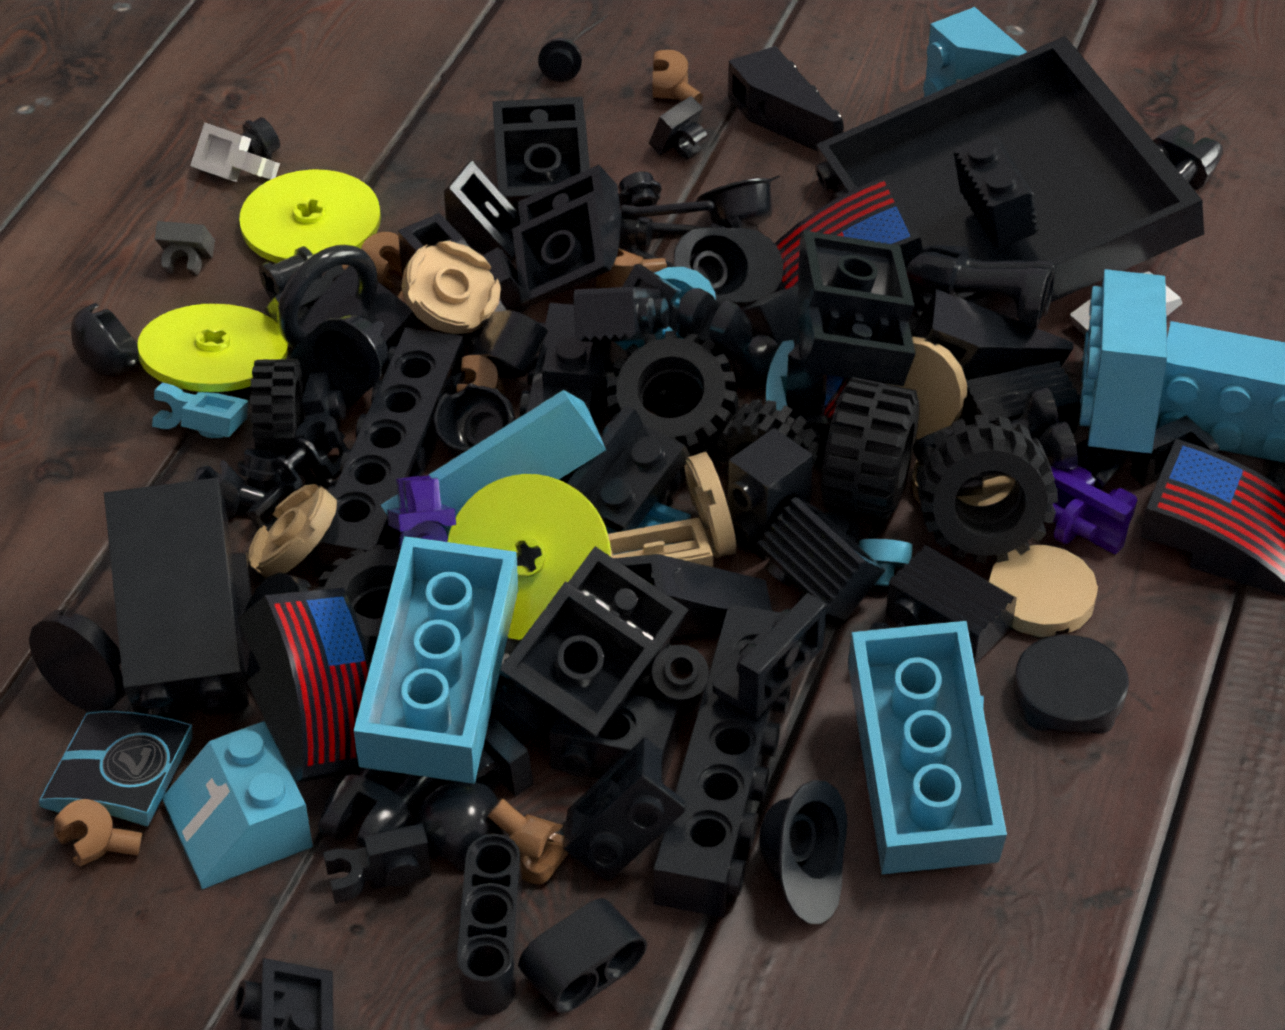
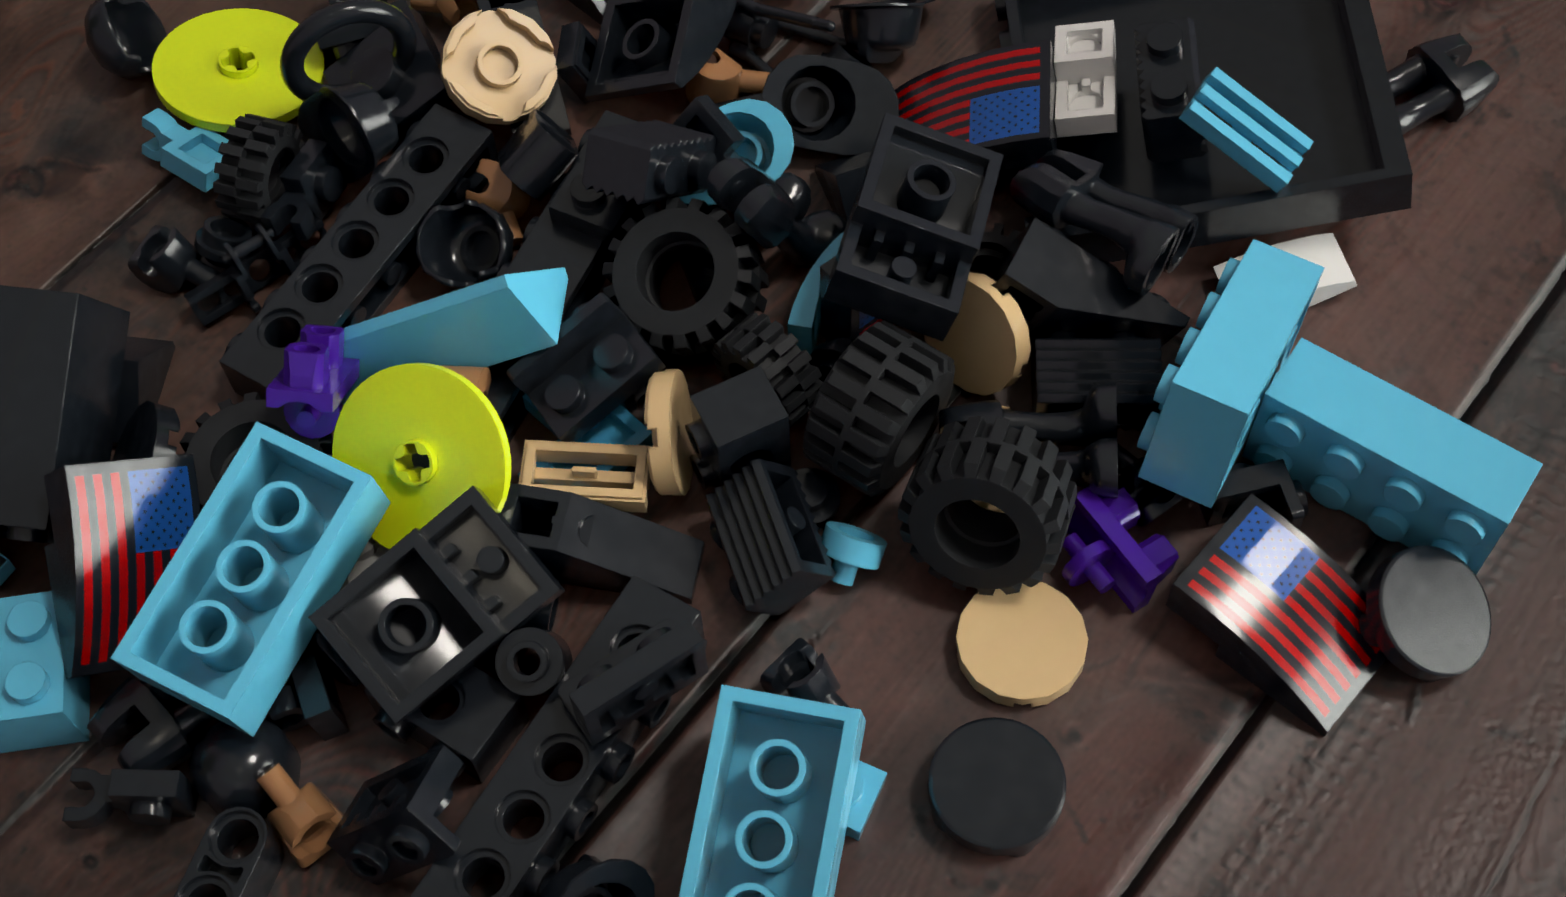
camera: 20 degrees right, 15 degrees up
tan tile [248,484,337,578] -> none
black brick [886,545,1017,664] -> none
none -> white slope [1054,20,1117,138]
none -> medium azure tile [1179,67,1314,193]

